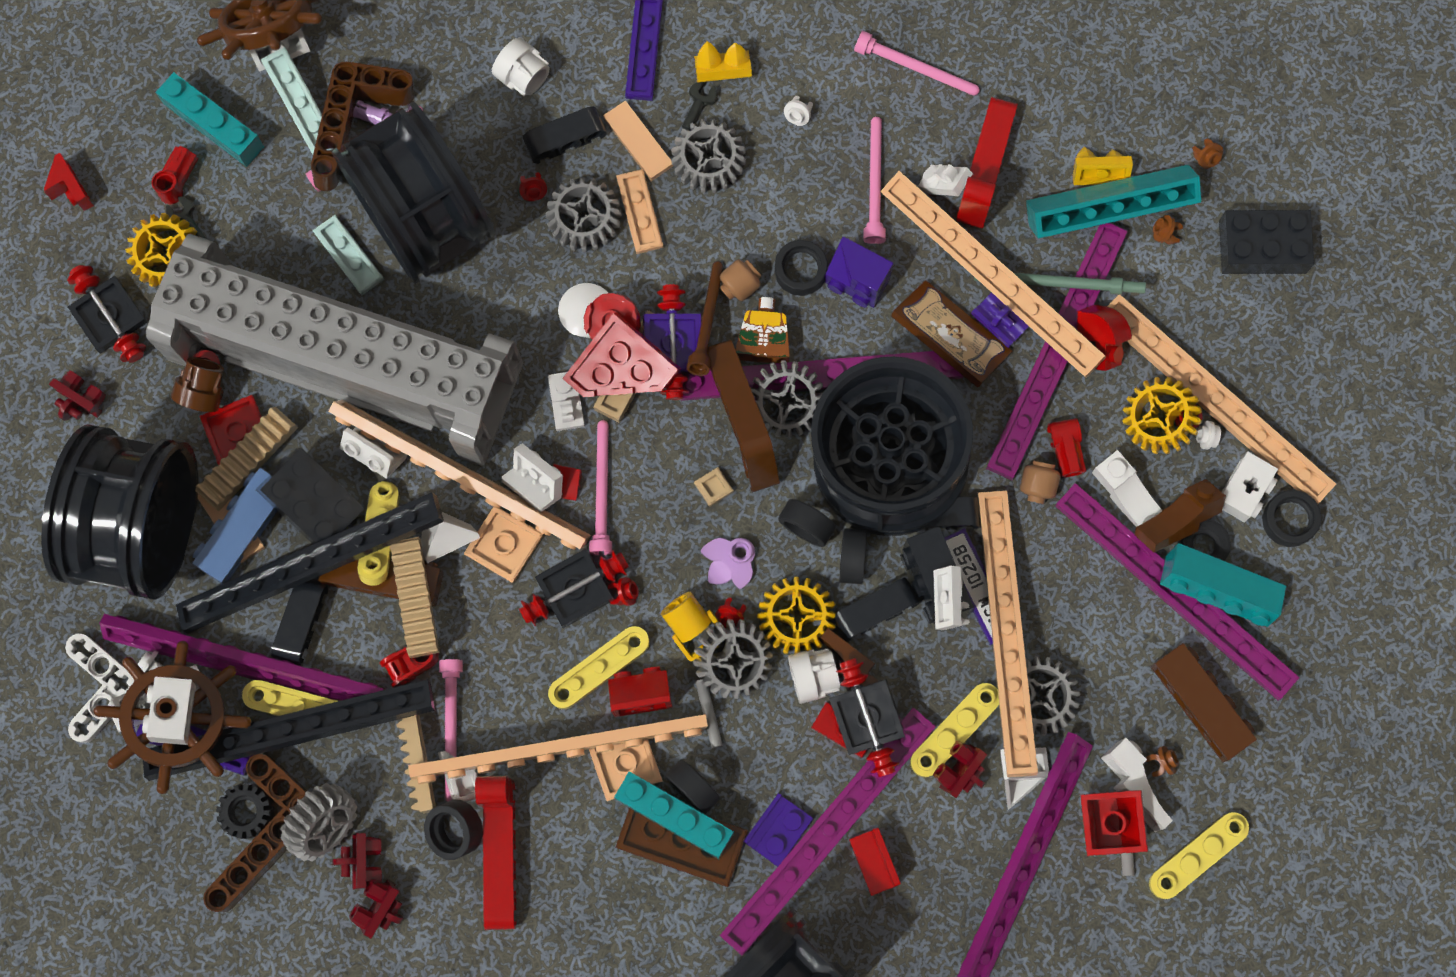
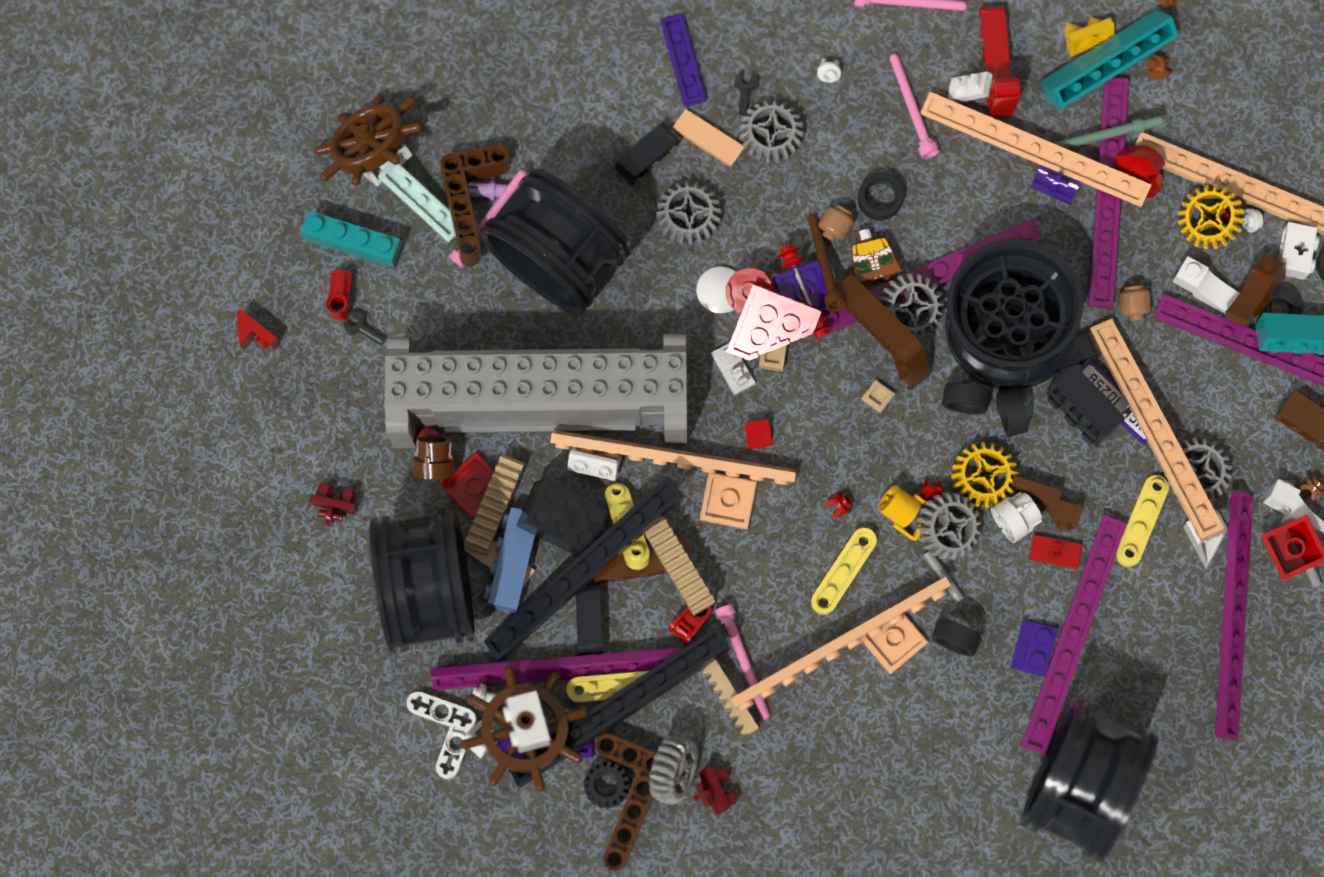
camera: 20 degrees left, 0 degrees up
black plate [67,265,147,363] -> none
yellow gear [125,213,197,288] -> none
light aqua tile [312,215,384,296] -> none
dark red hips [349,879,404,939] -> none
white slope [421,512,480,563] -> none
black tyre [424,800,483,860] -> none
white tile [438,751,478,802] -> none
red beam [475,776,516,930] -> none
white piece [492,37,549,96] -> none
white bracket [502,443,563,512] -> none
red plate [519,172,547,202] -> none
black plate [519,549,629,629] -> none
bright pink piece [589,420,612,555] -> none
red slope [608,667,673,717] -> none
teal brick [614,771,734,859] -> none
reddish brown tile [615,808,747,887] -> none
light nougat tile [616,169,664,254] -> none
yellow tile [694,41,752,82] -> none
lavender plate [701,538,755,589] -> none
dark purple slope [825,236,893,308] -> none
black plate [829,658,906,777] -> none
black beam [833,577,920,642] -> none
red panel [849,827,901,896] -> none
tile [891,280,1012,388] -> none
dark red hips [933,741,987,798] -> none
white plate [934,566,970,630] -> none
red piece [1047,418,1086,478] -> none
black brick [1219,210,1314,274] -> none

